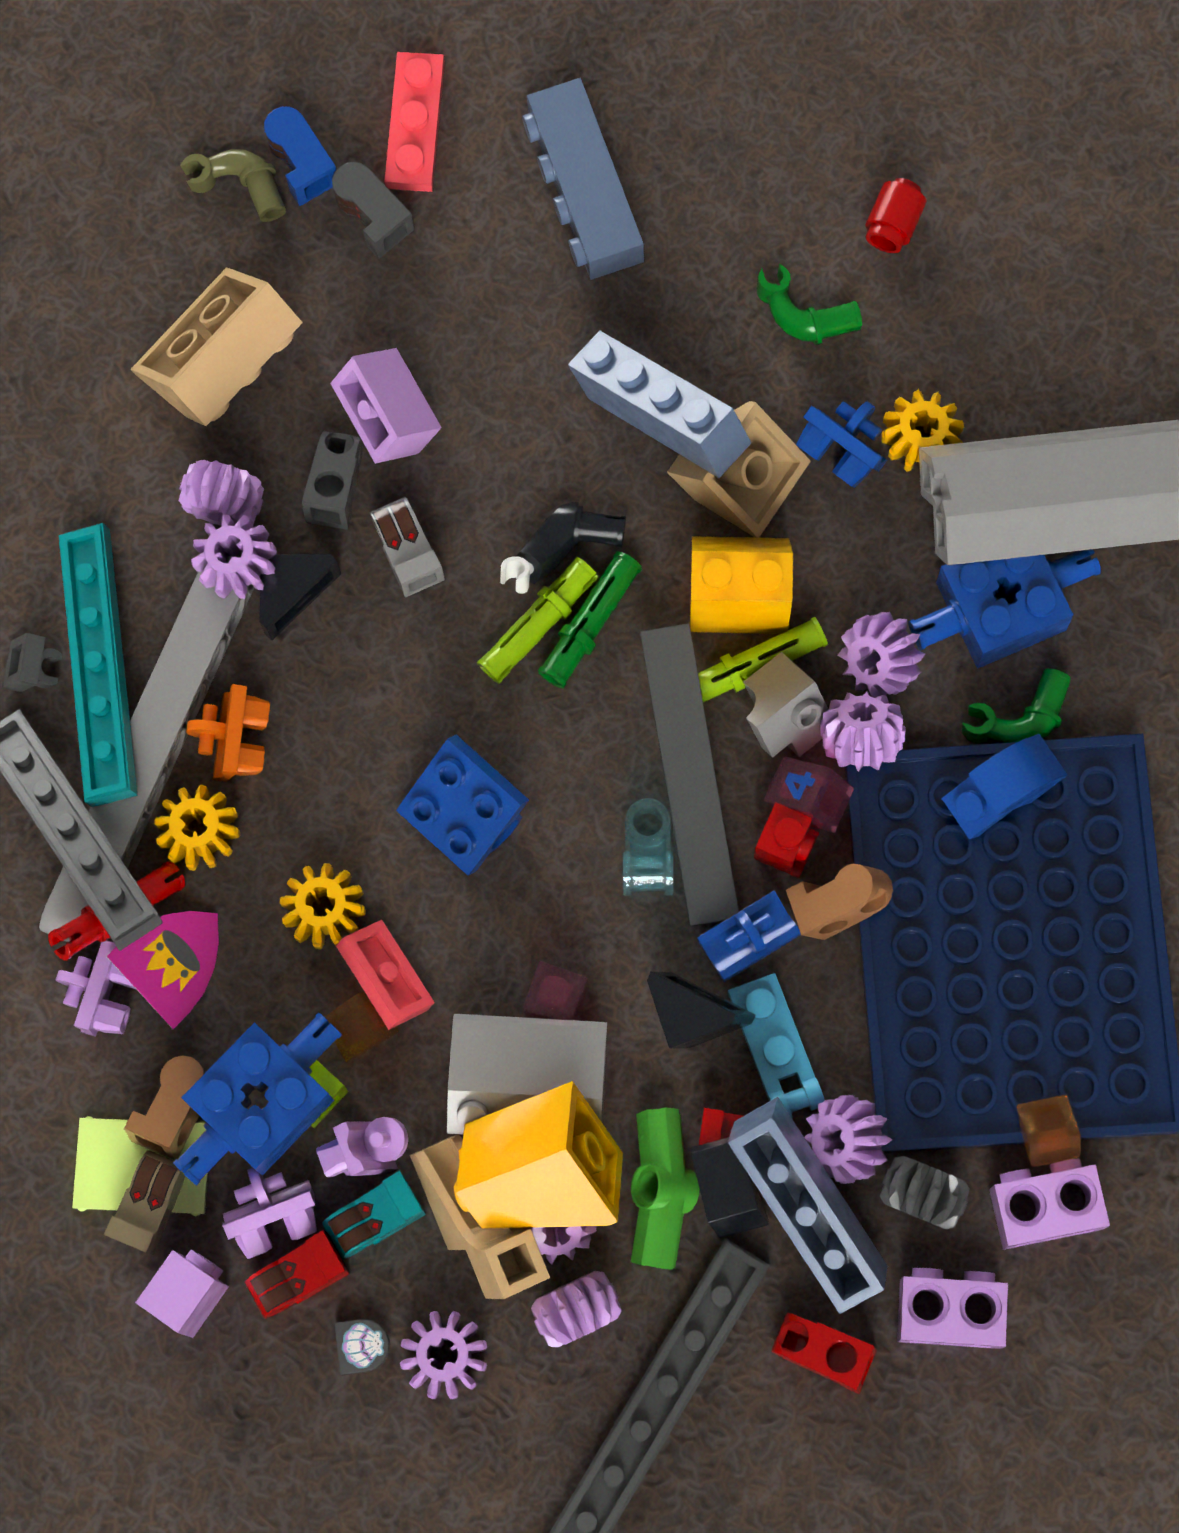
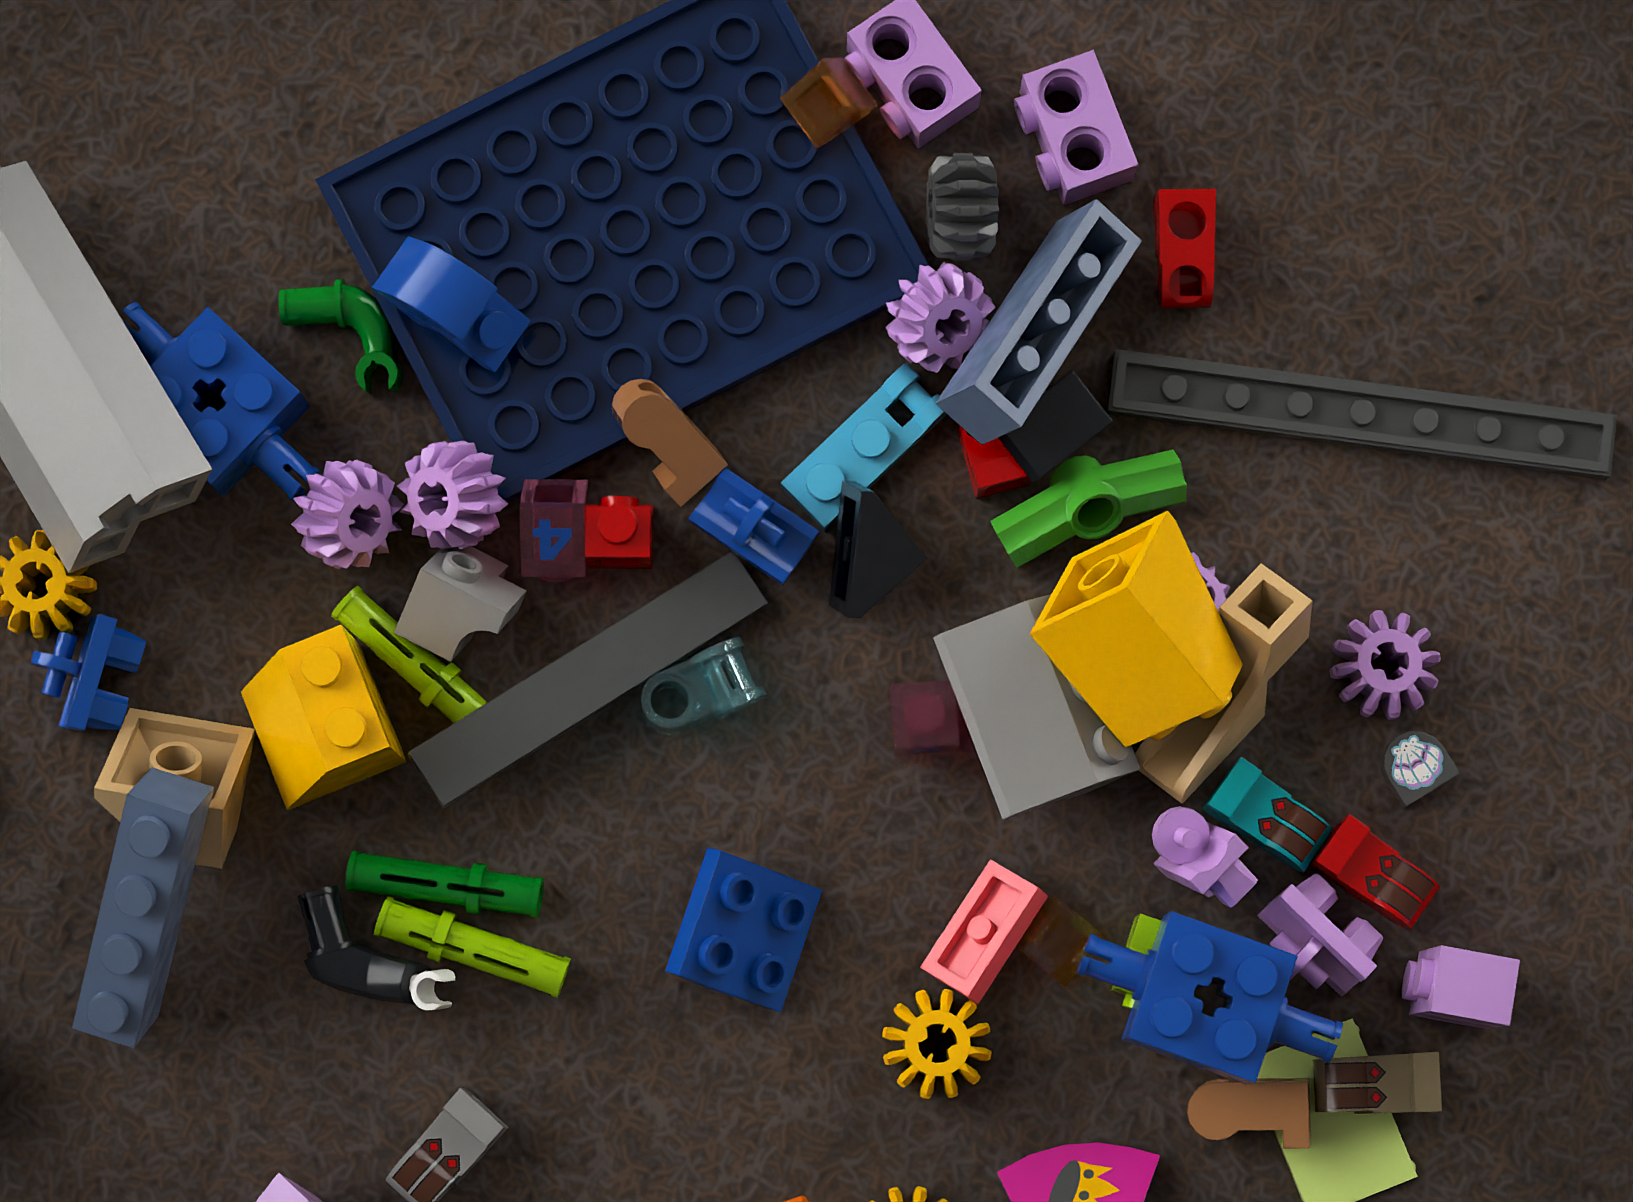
camera: 120 degrees left, 5 degrees up
lavender gear [531,1271,621,1347] -> none

